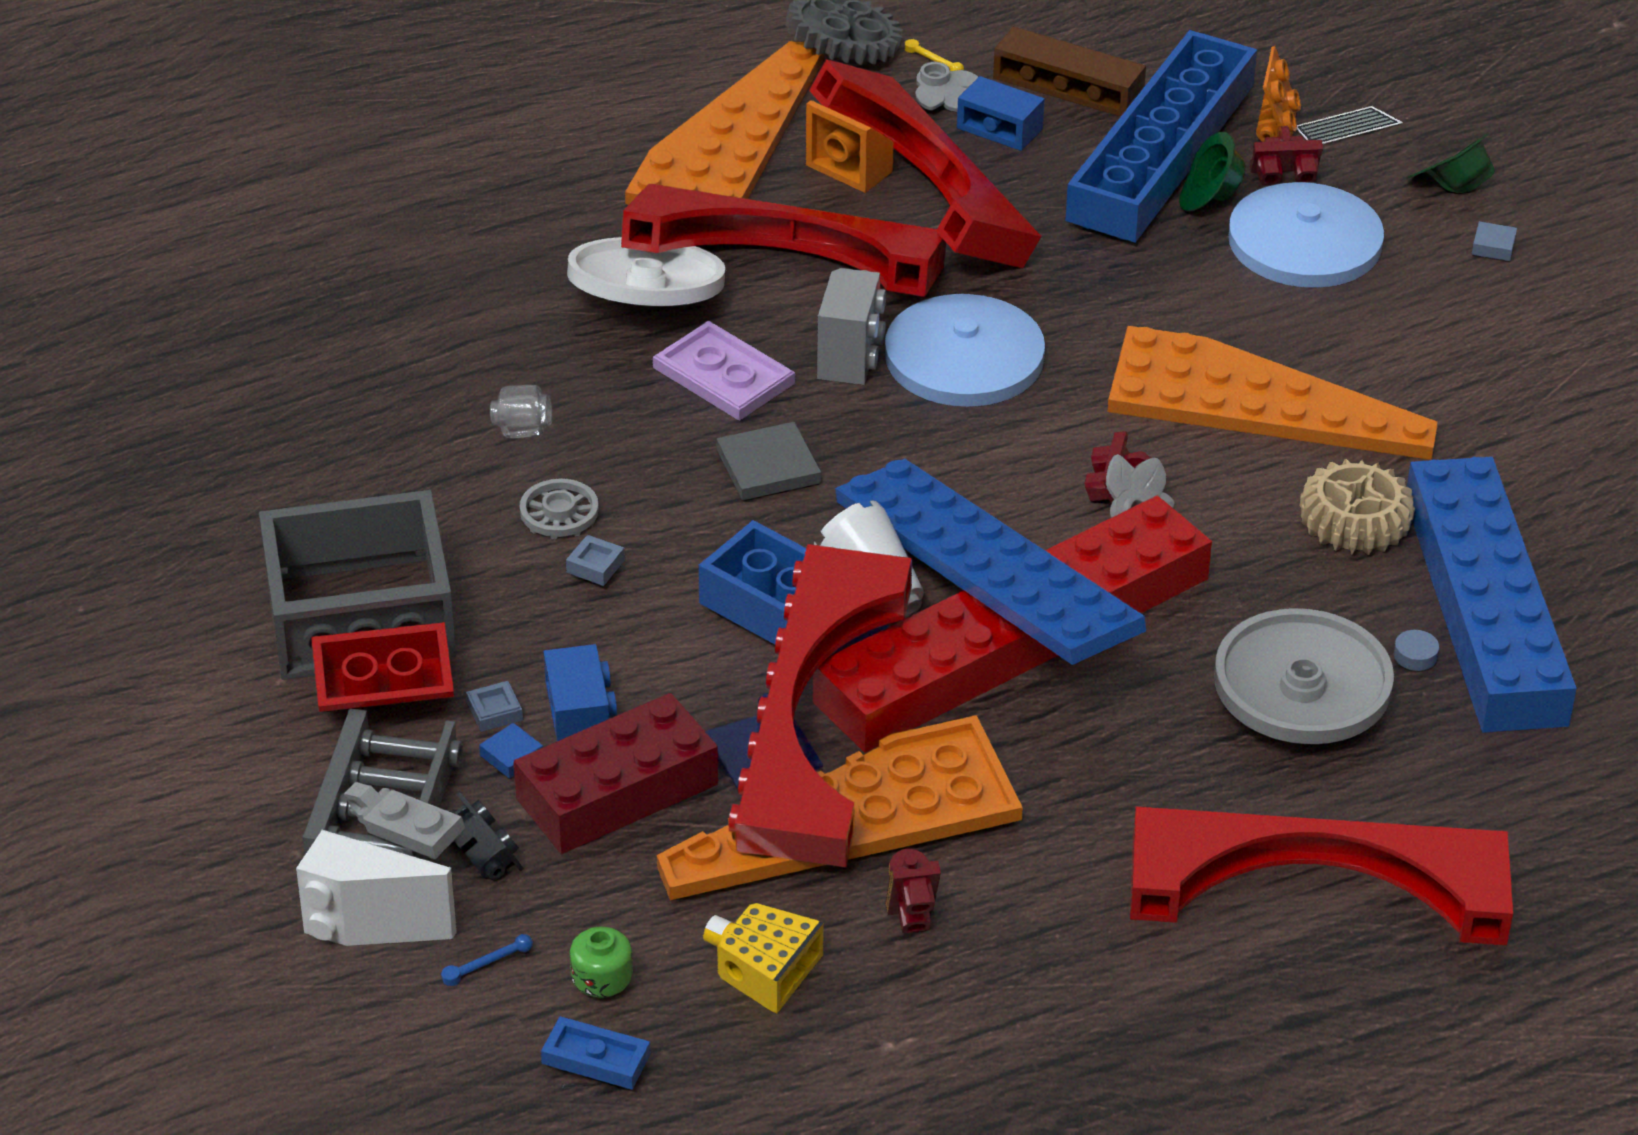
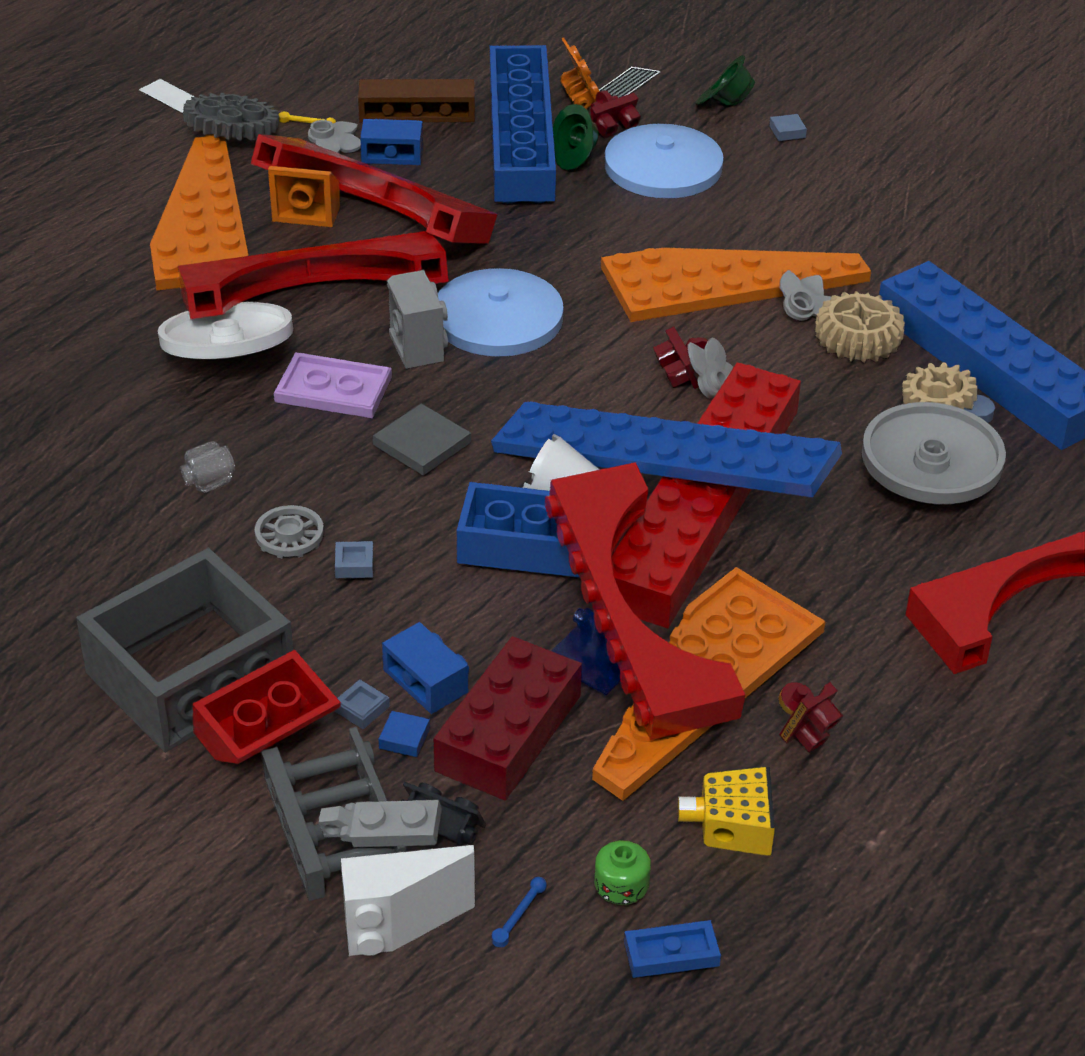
camera: 30 degrees left, 0 degrees up
none -> light grey plate [779,270,831,321]
none -> tan gear [903,362,977,409]

